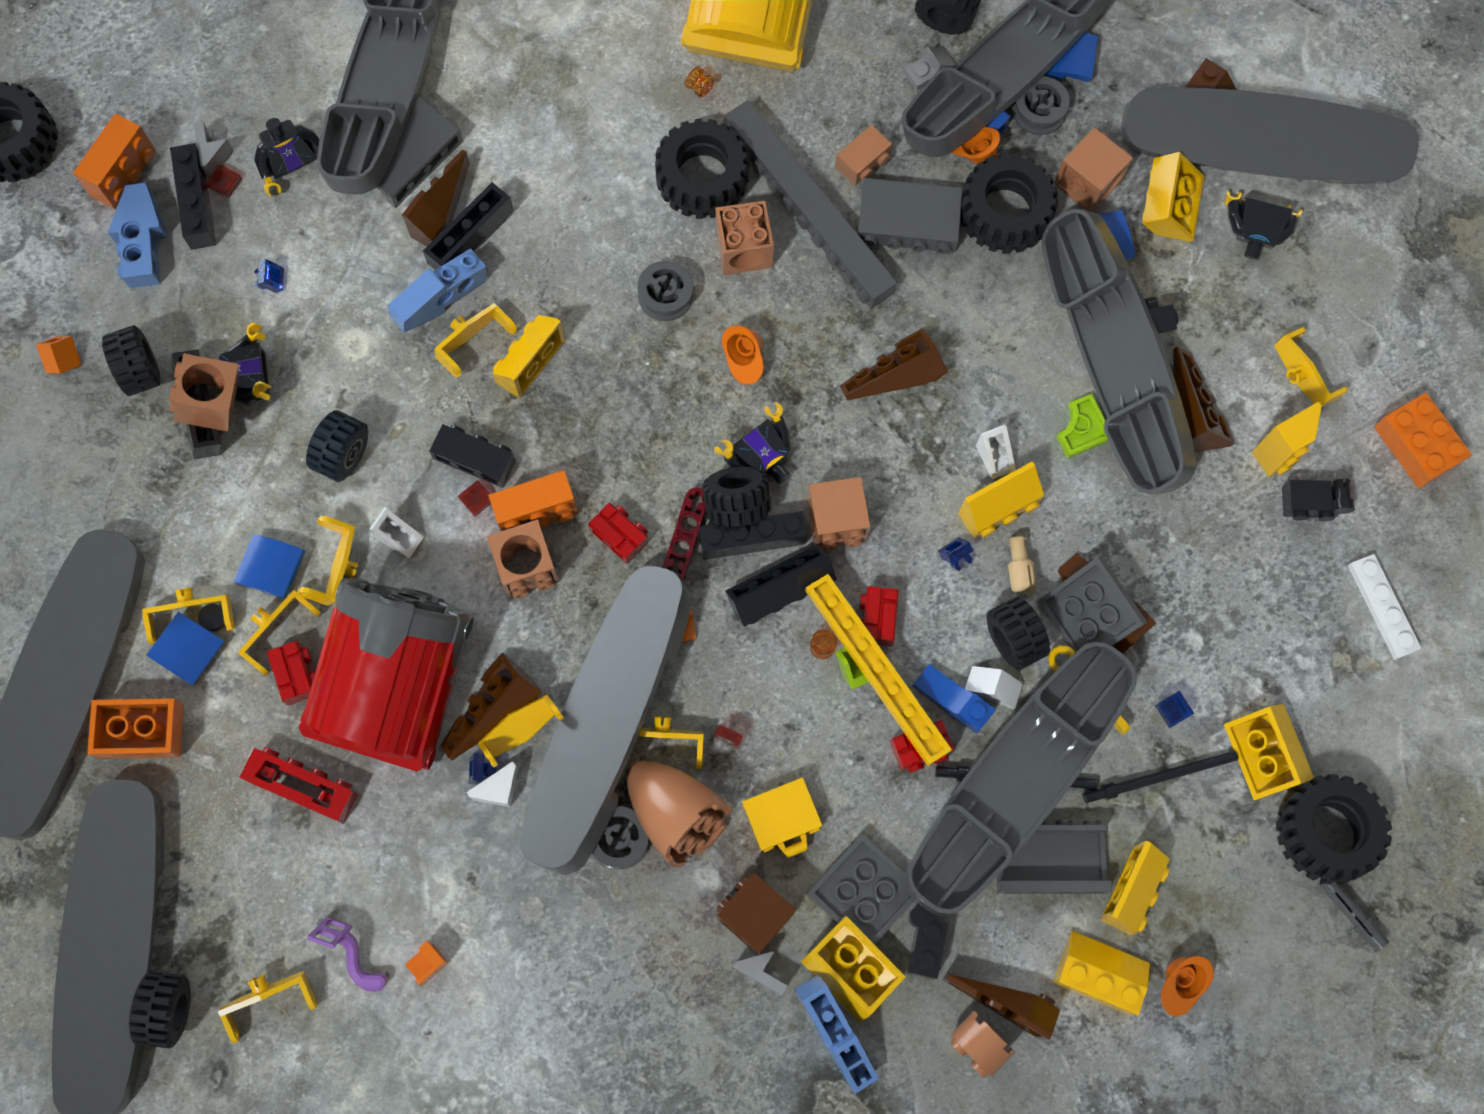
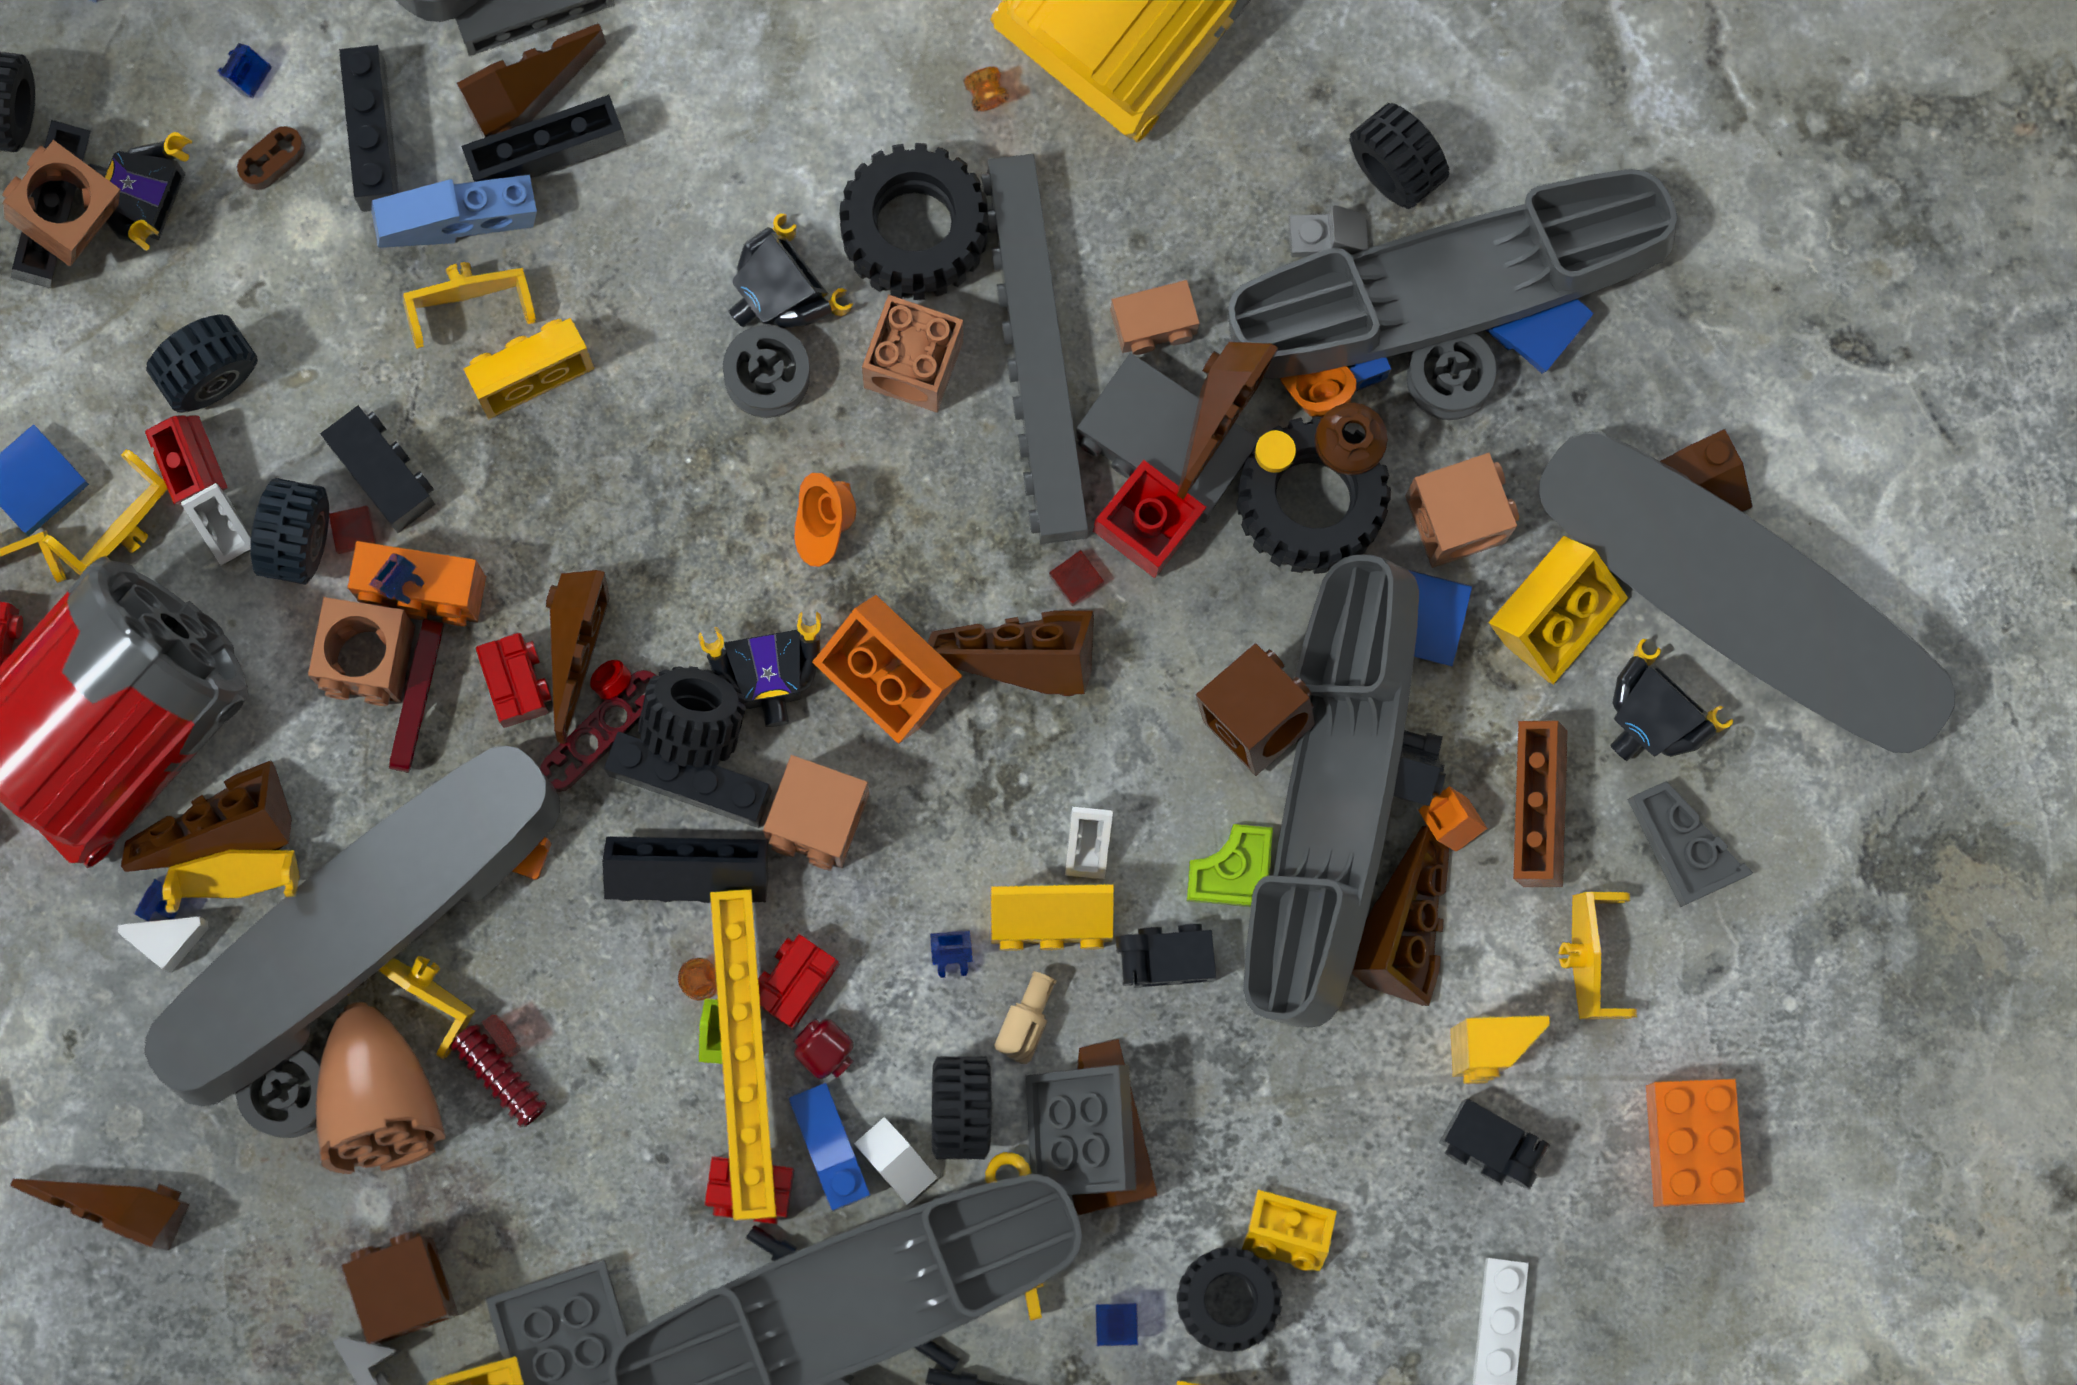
camera: 25 degrees right, 5 degrees up
yellow piece [741,777,822,858] -> none
none -> reddish brown wedge [10,1178,190,1250]
none -> red brick [145,415,228,505]
none -> reddish brown beam [237,126,305,190]
none -> black wheel [250,478,329,585]
none -> black brick [339,45,399,212]
none -> clear blue tile [368,553,424,604]
none -> dark red beam [389,619,444,773]
none -> dark red piece [450,1024,547,1128]
none -> reddish brown wedge [546,570,610,744]
none -> red tile [590,660,631,699]
none -> black torso [729,213,853,328]
none -> dark red head [793,1018,854,1079]
none -> orange brick [812,595,963,744]
none -> clear red tile [1049,550,1104,606]
none -> red slope [1093,460,1207,579]
none -> black hinge [1115,924,1216,988]
none -> black tyre [1176,1247,1282,1352]
none -> reddish brown wedge [1177,342,1278,499]
none -> reddish brown brick [1196,643,1315,776]
none -> yellow bracket [1242,1190,1337,1271]
none -> yellow tile [1255,430,1296,473]
none -> reddish brown piece [1315,403,1388,475]
none -> orange panel [1418,786,1488,851]
none -> dark orange brick [1513,721,1568,887]
none -> dark grey wing [1627,781,1753,907]

